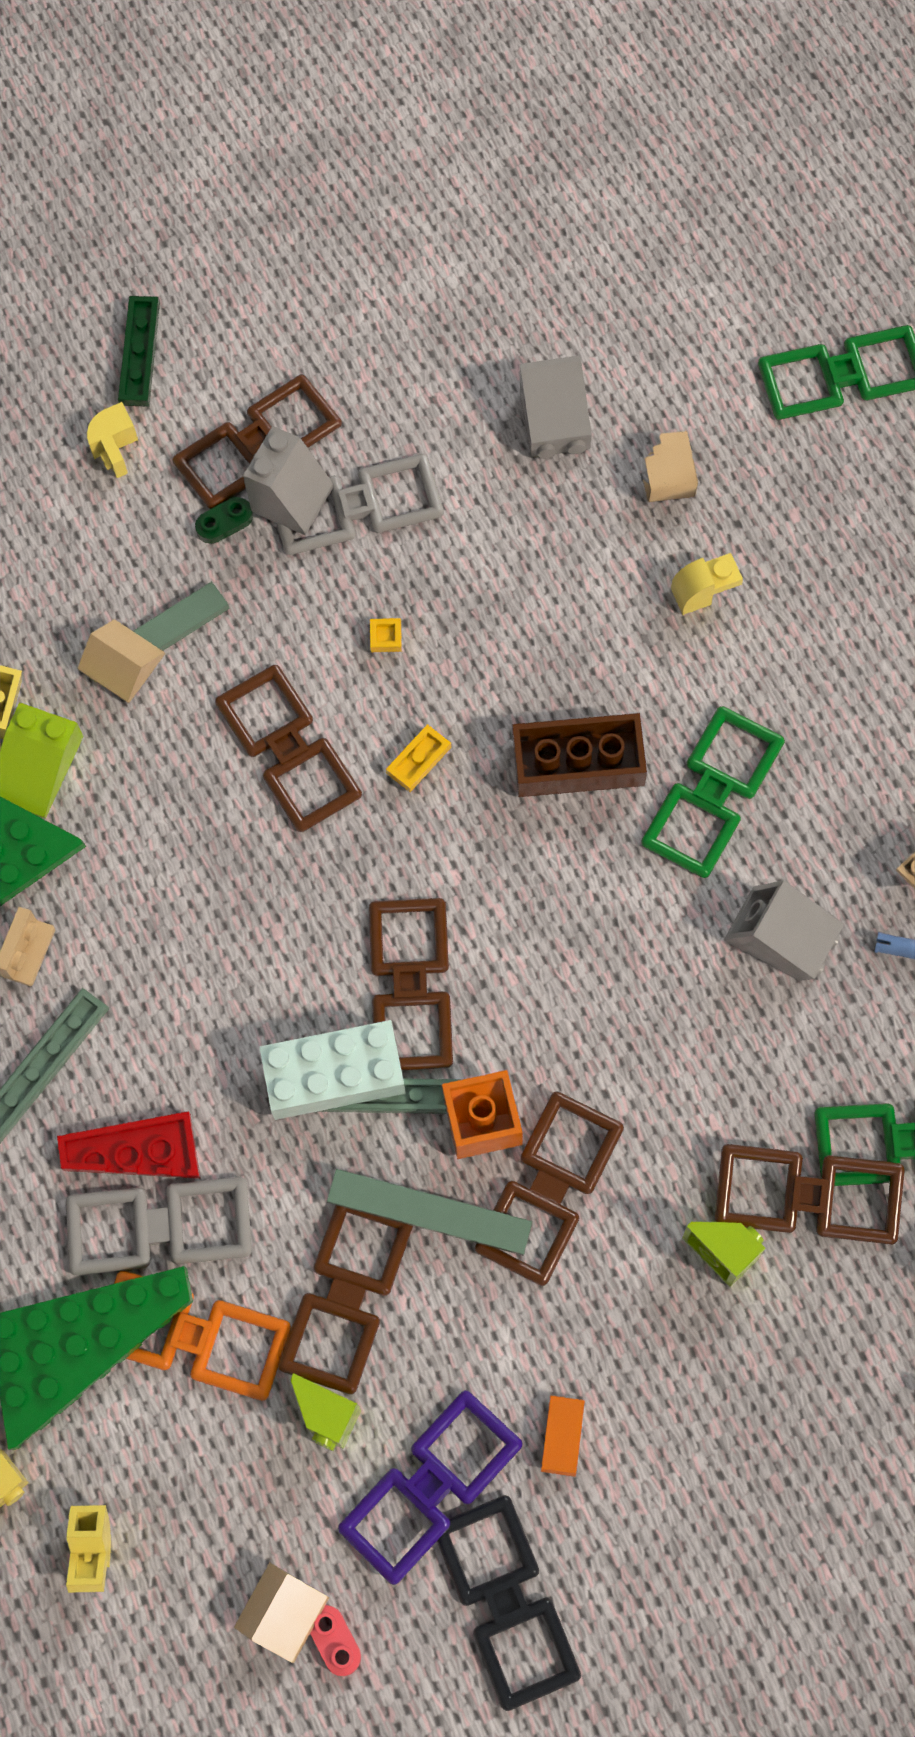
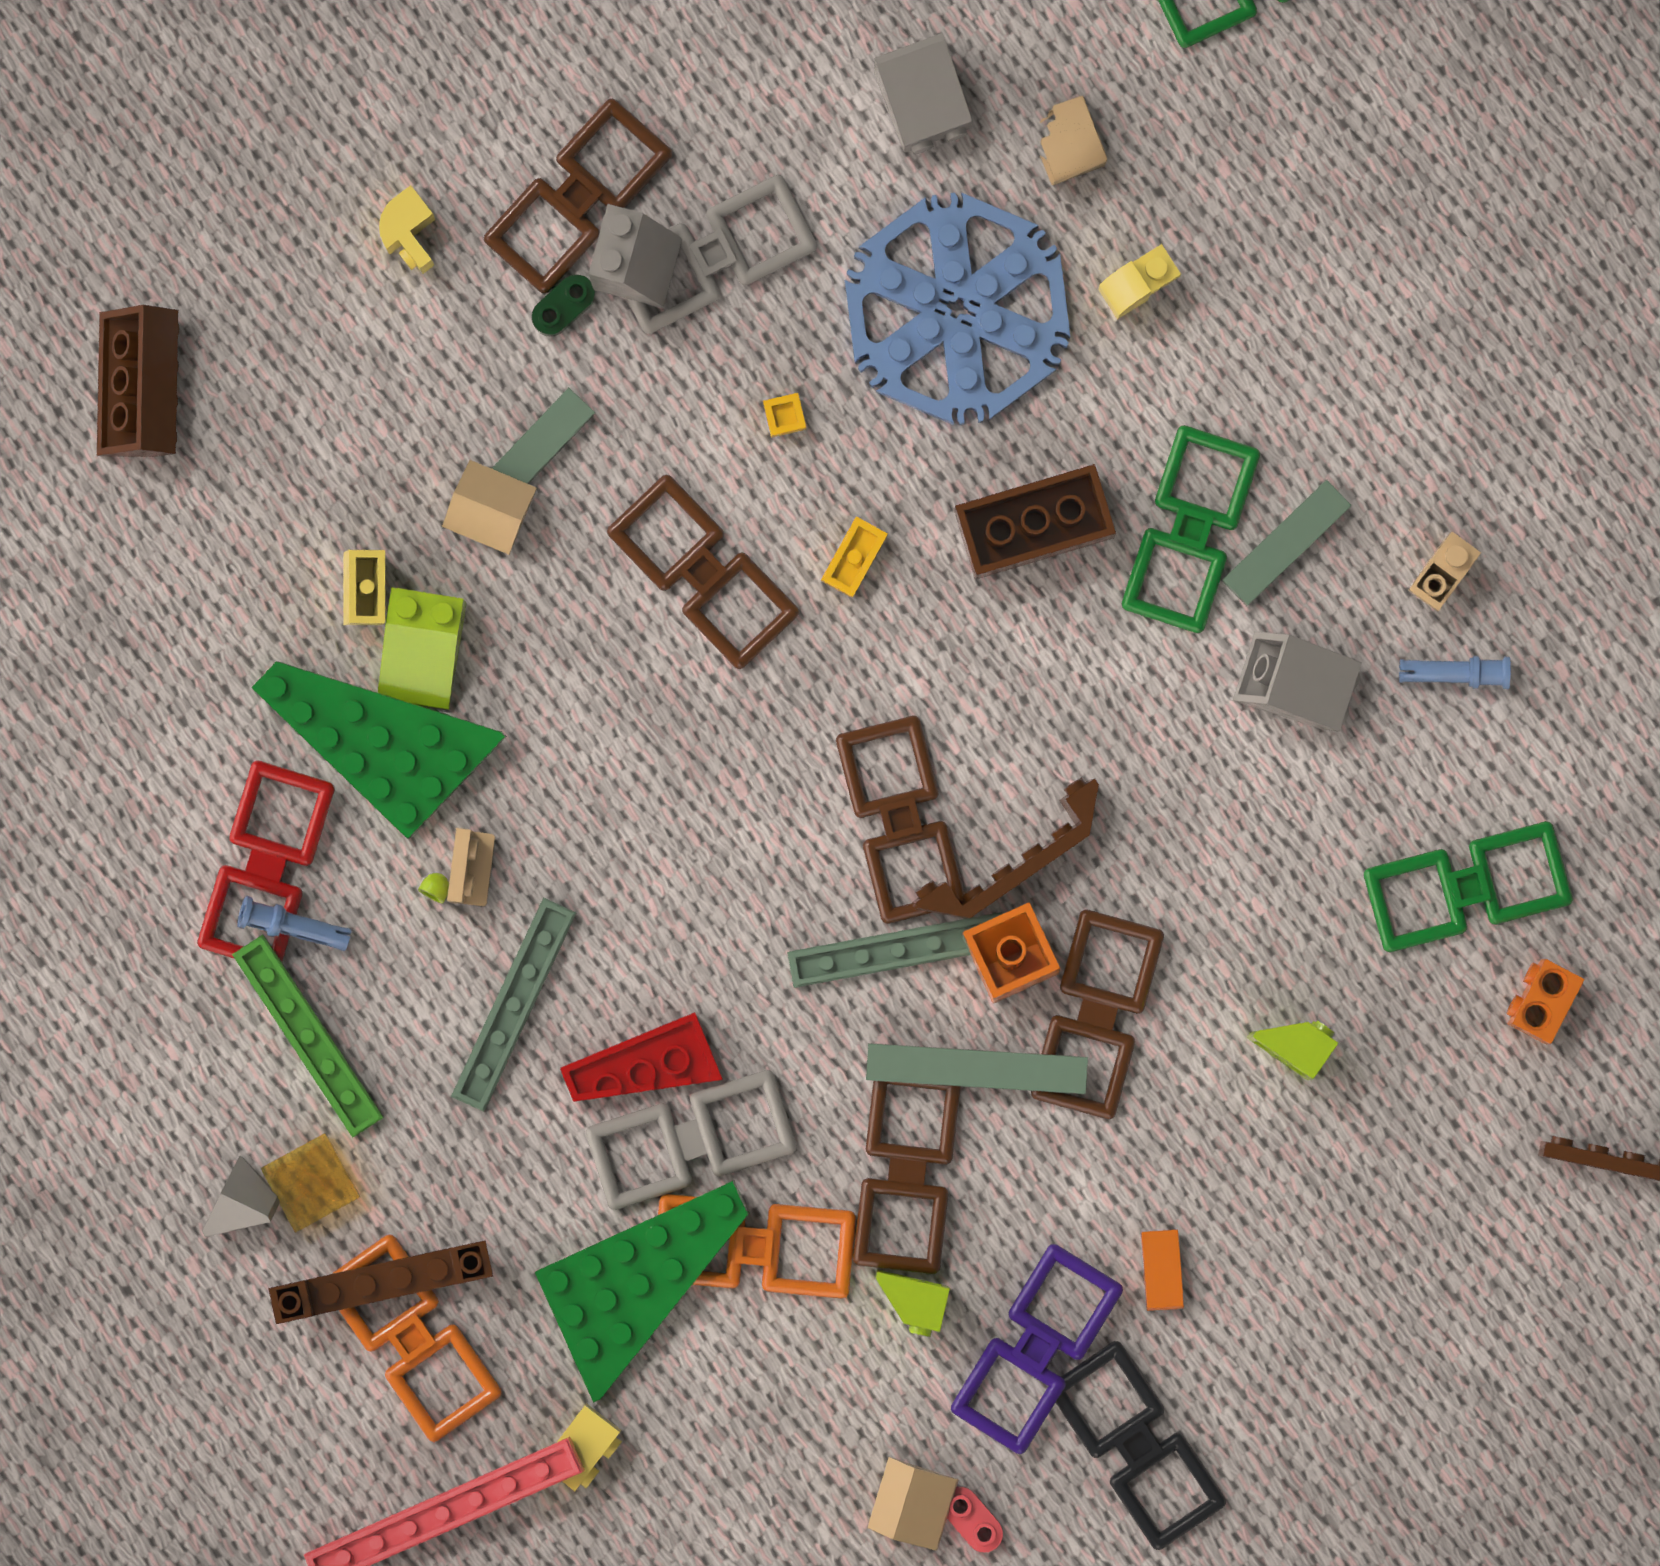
camera: 15 degrees left, 15 degrees up
light yellow brick [66,1505,111,1593] -> none
dark green plate [118,296,160,407] -> none
light aqua brick [259,1020,406,1120] -> none
reddish brown bar [714,1144,905,1245] -> none
none -> medium blue plate [845,193,1071,425]
none -> reddish brown slope [911,777,1099,919]
none -> sand green tile [1222,480,1352,607]

